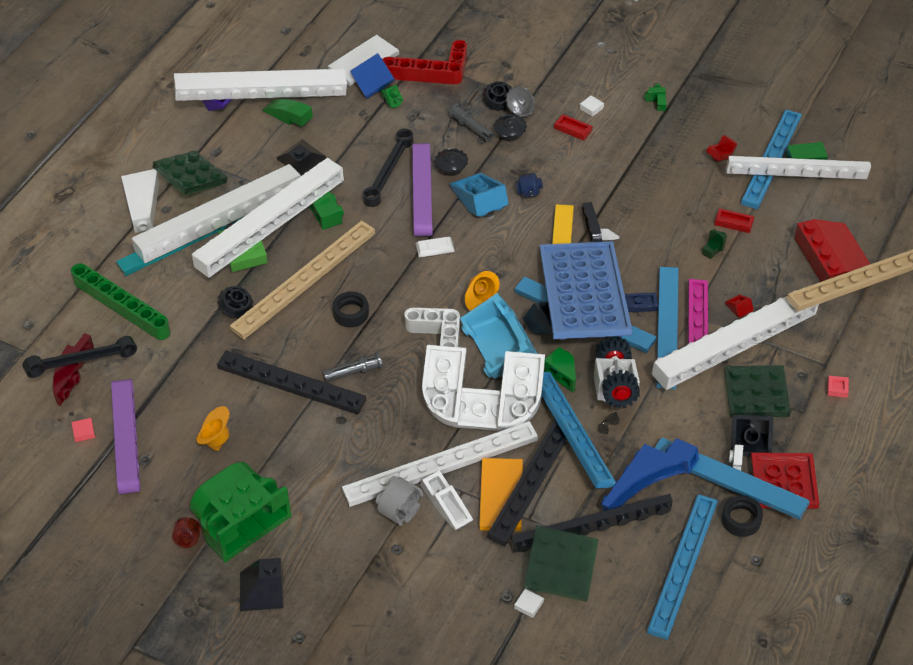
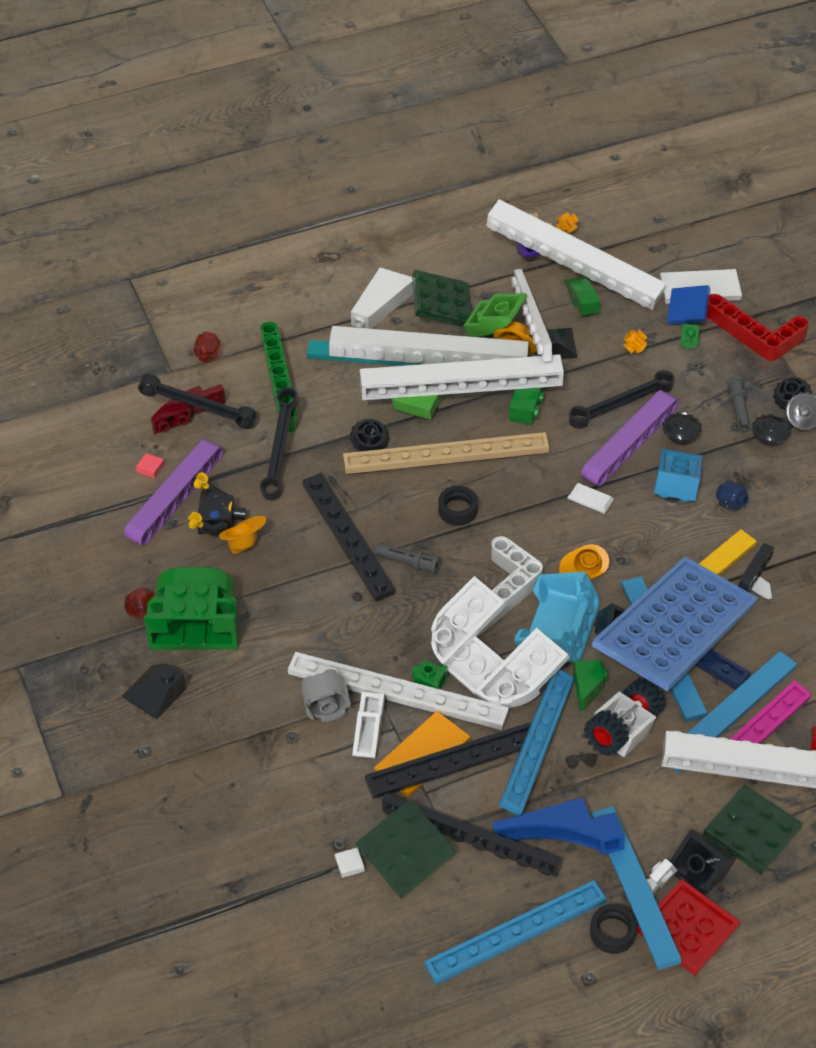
camera: 40 degrees right, 0 degrees up
none -> black torso [188,472,247,536]
none -> clear red head [193,332,221,362]
none -> black piece [260,387,299,500]
none -> green brick [411,660,448,690]
none -> bright green slope [464,293,527,337]
none -> light orange piece [493,321,537,353]
none -> white plate [511,269,552,362]
none -> light orange gear [555,211,579,234]
none -> light orange gear [623,329,648,354]

